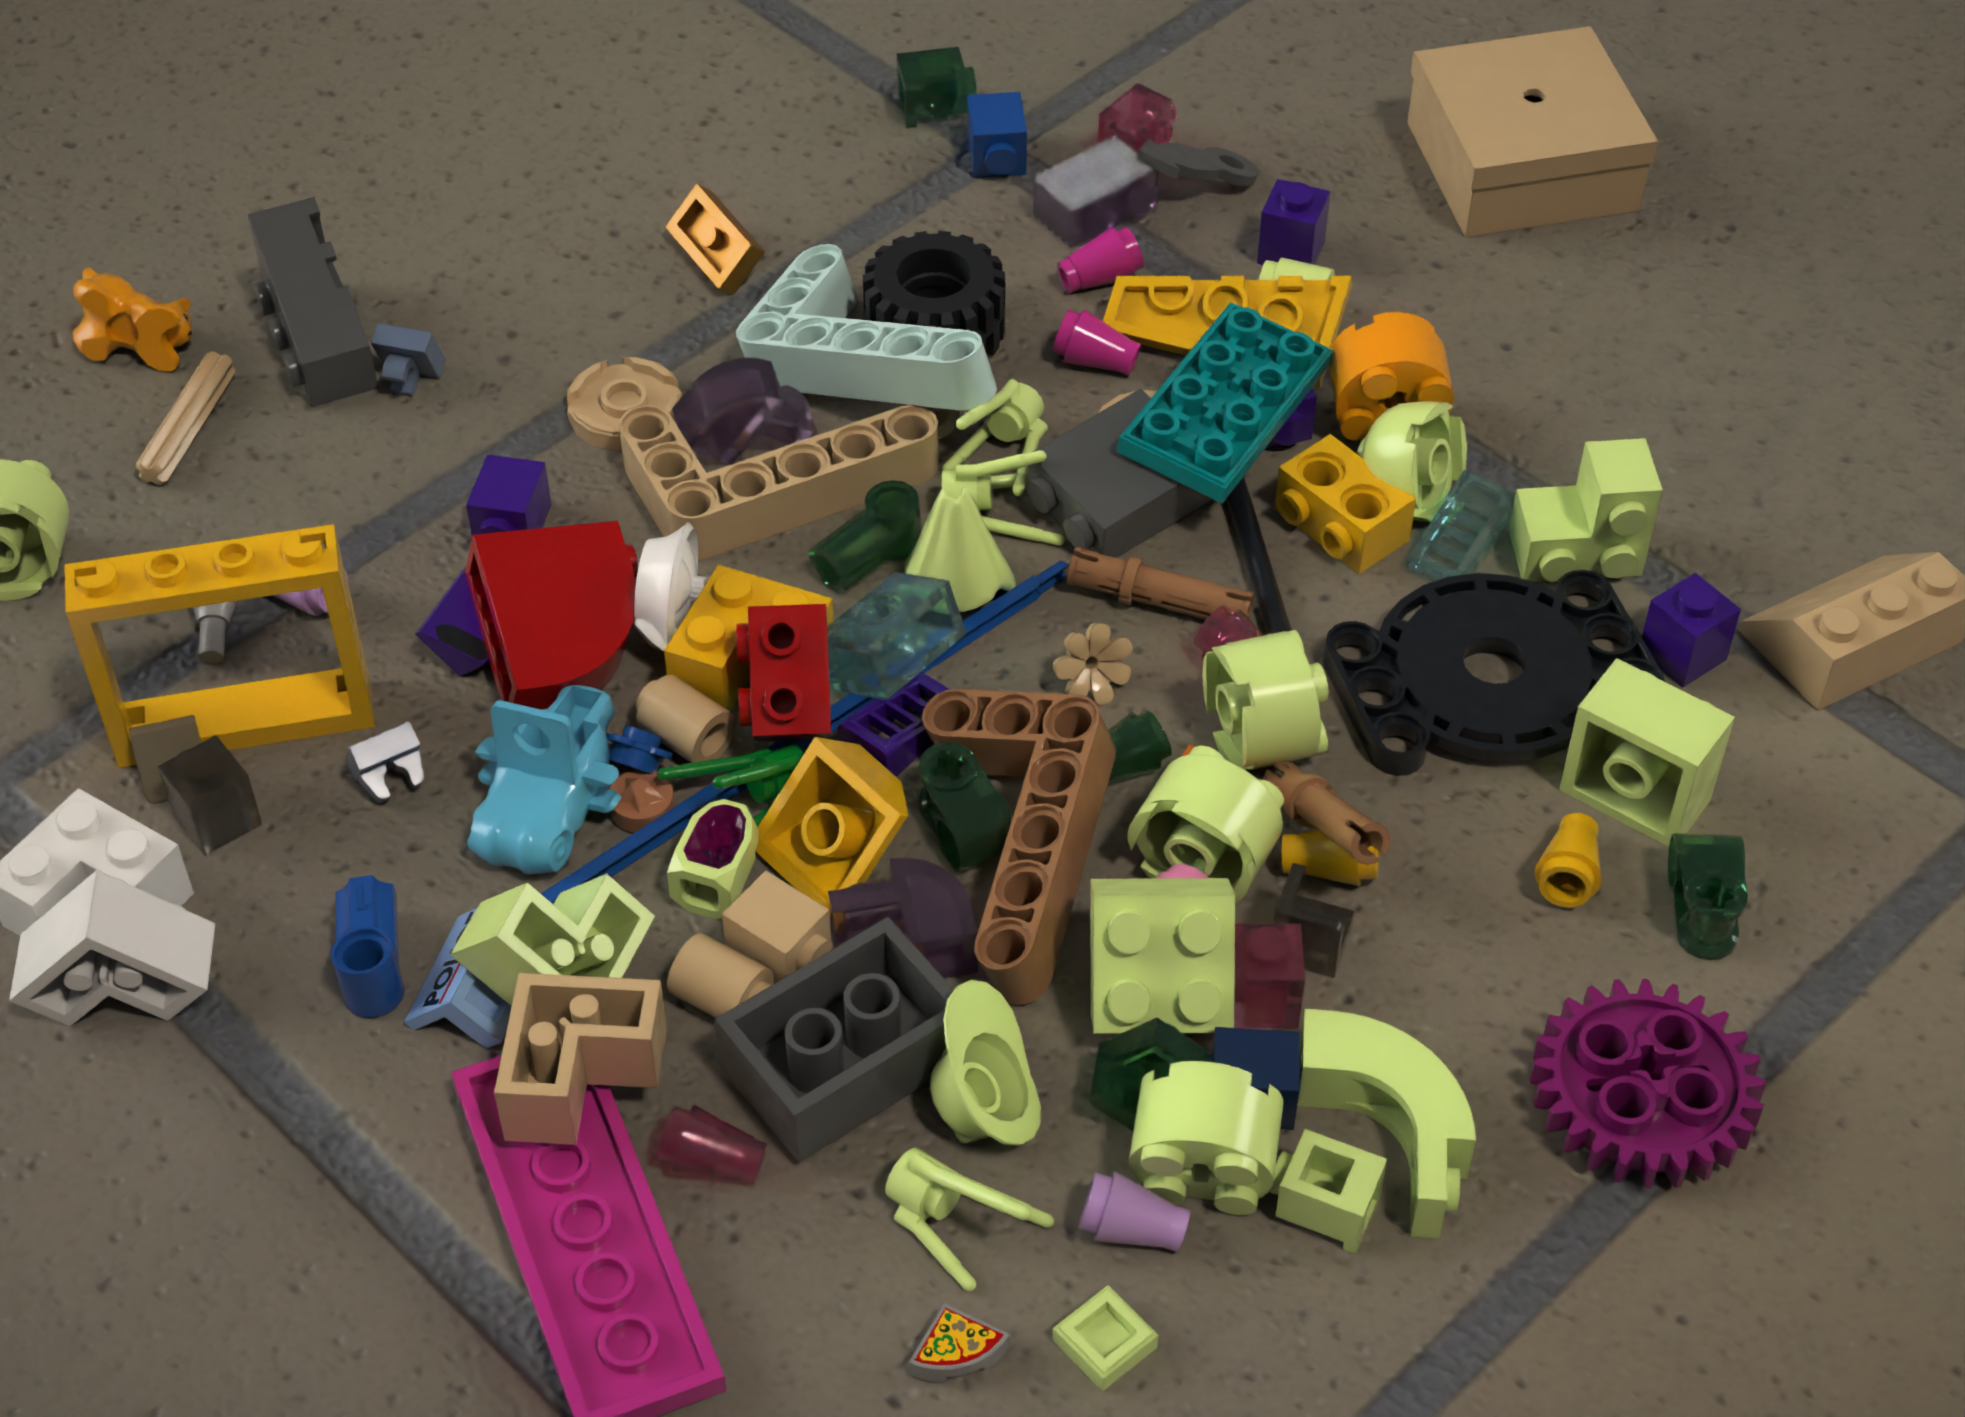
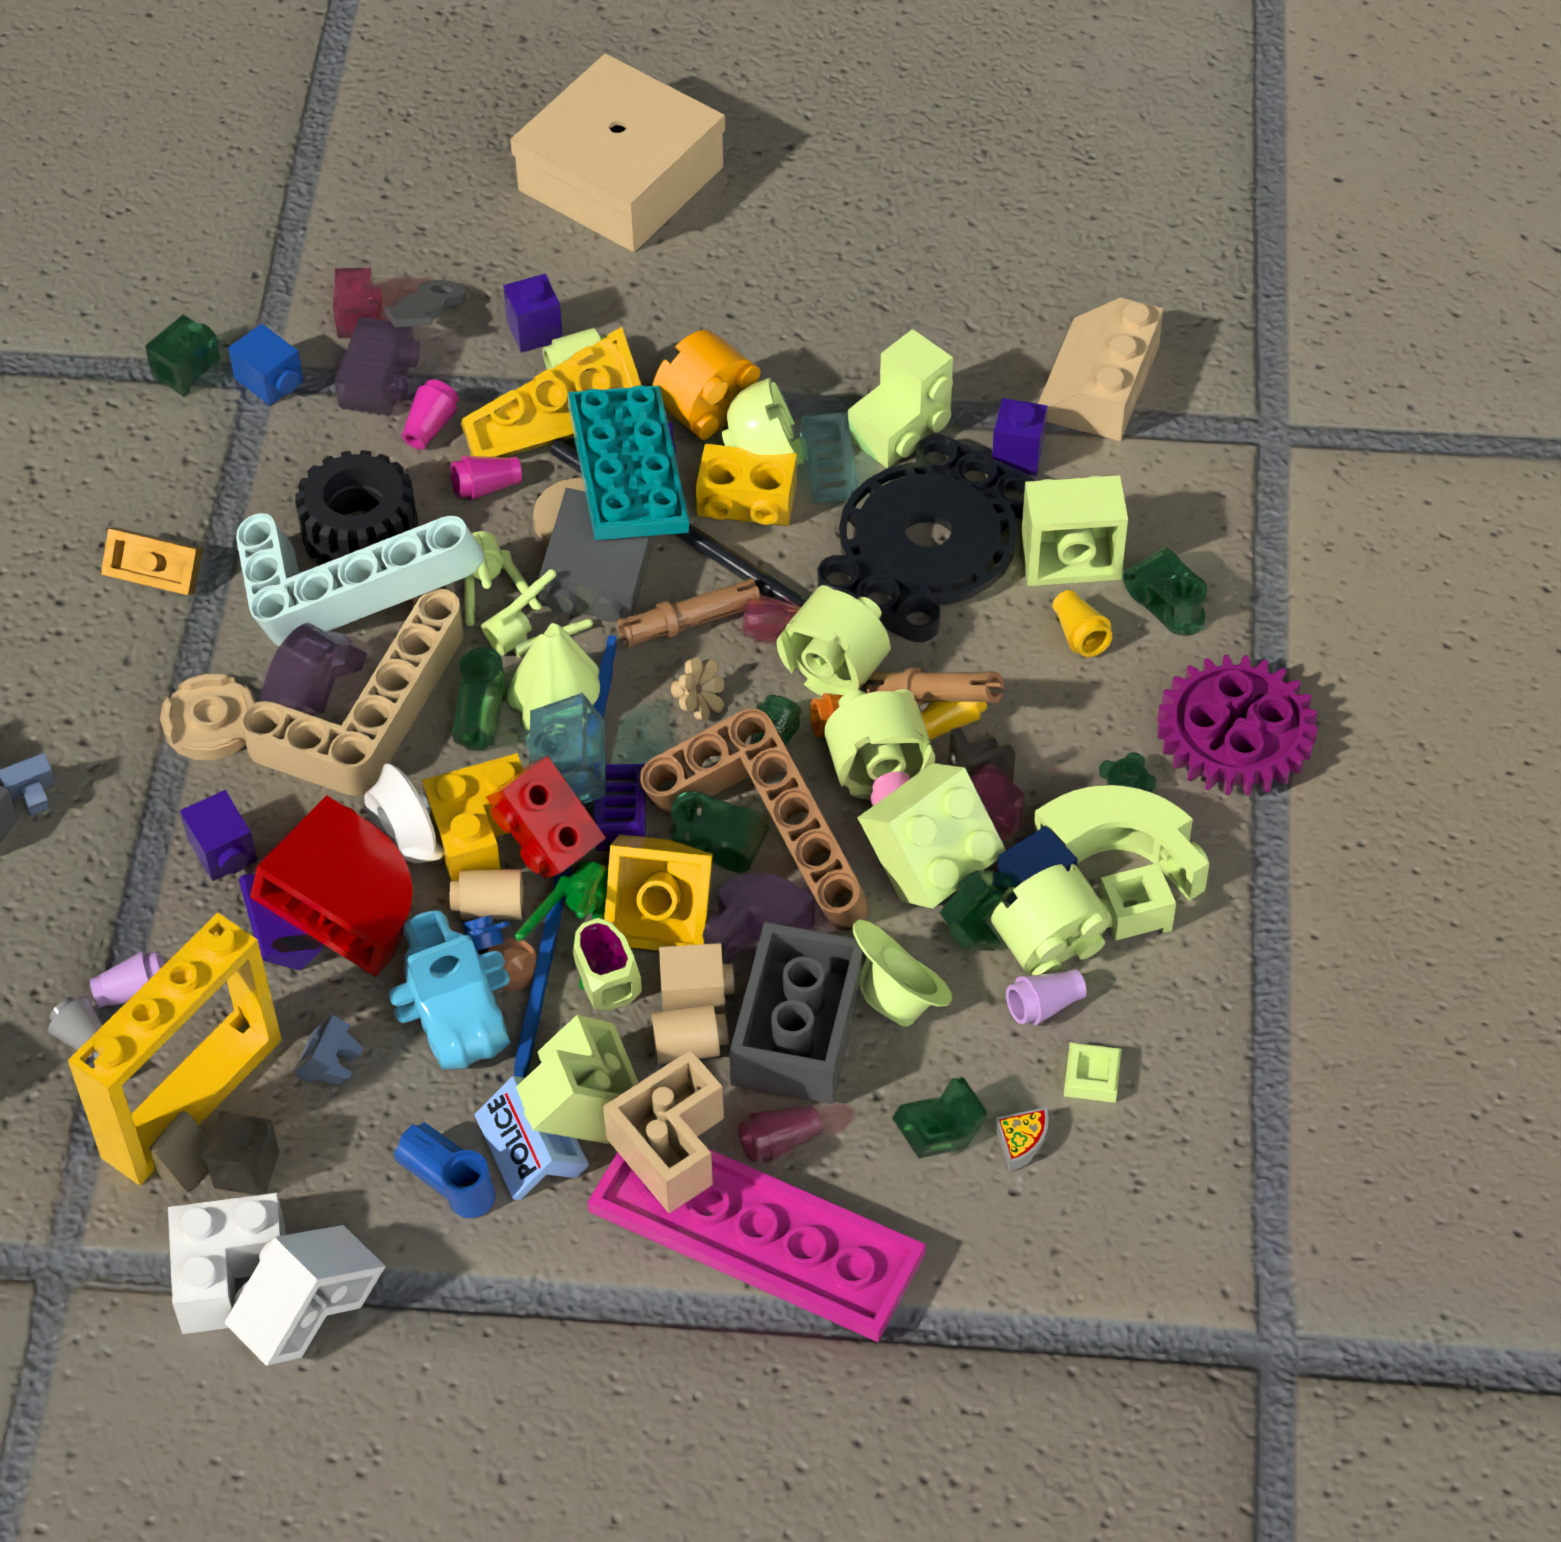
camera: 40 degrees left, 5 degrees up
yellowish green plant [885,1147,1054,1292] -> none
none -> clear green bracket [892,1076,988,1159]
none -> clear green plate [1099,752,1156,792]

